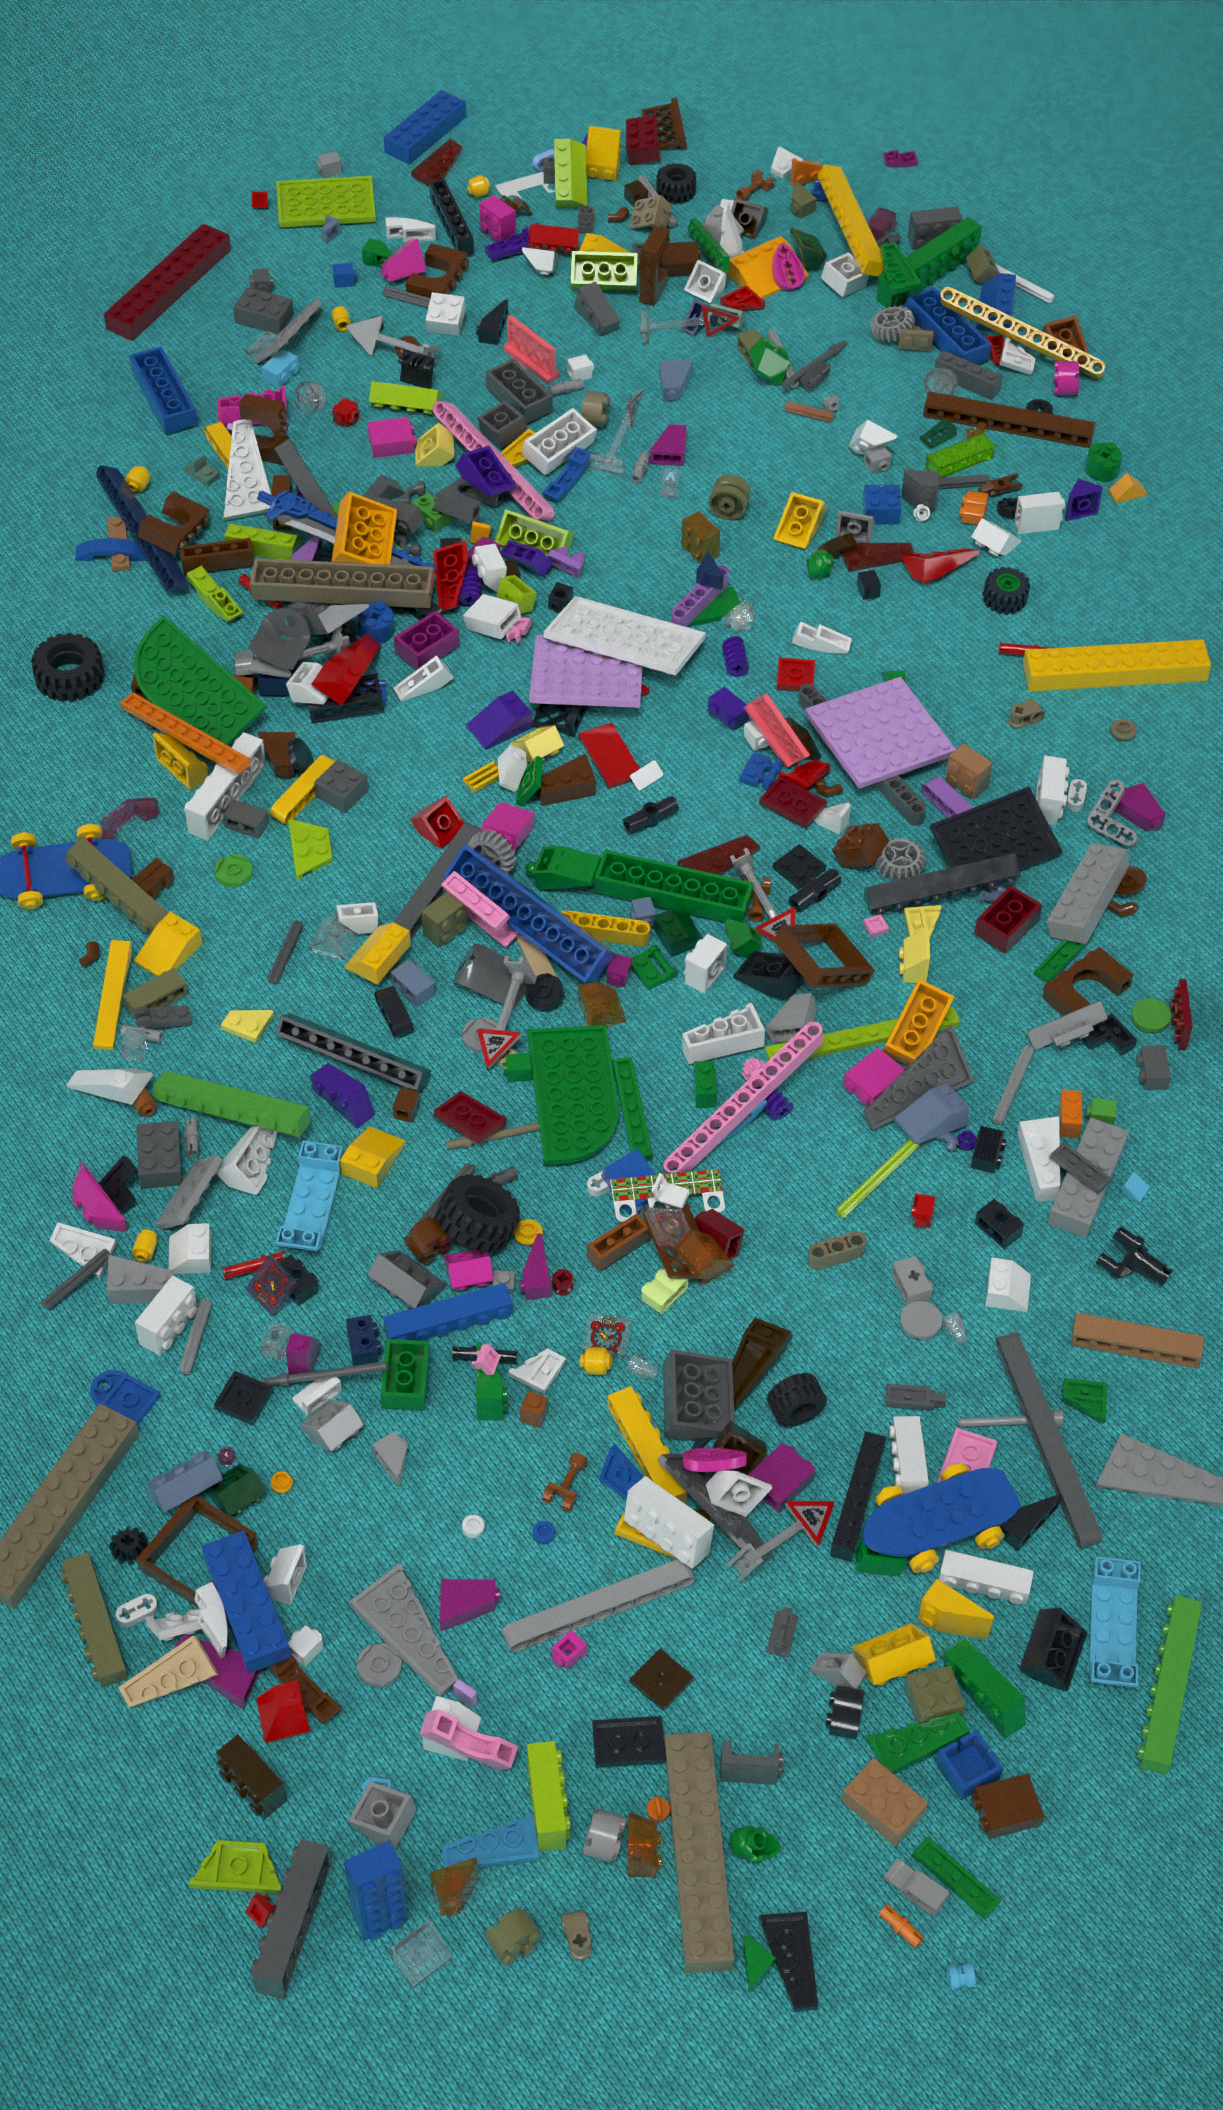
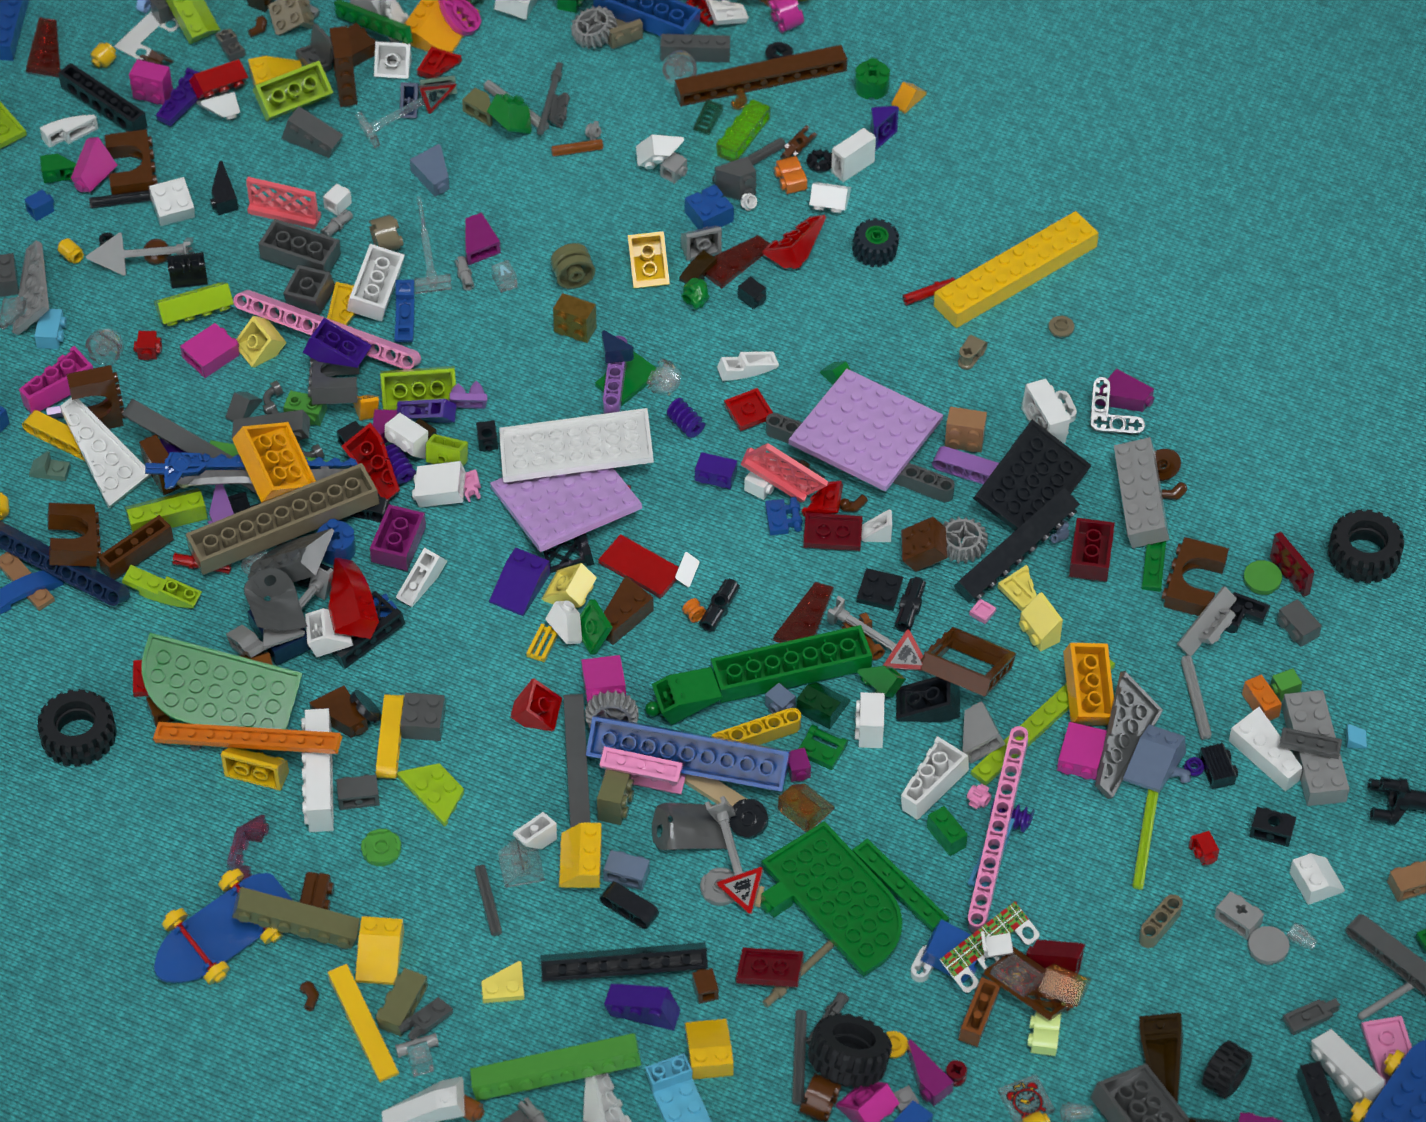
camera: 30 degrees left, 0 degrees up
none -> orange wheel [682,598,706,623]

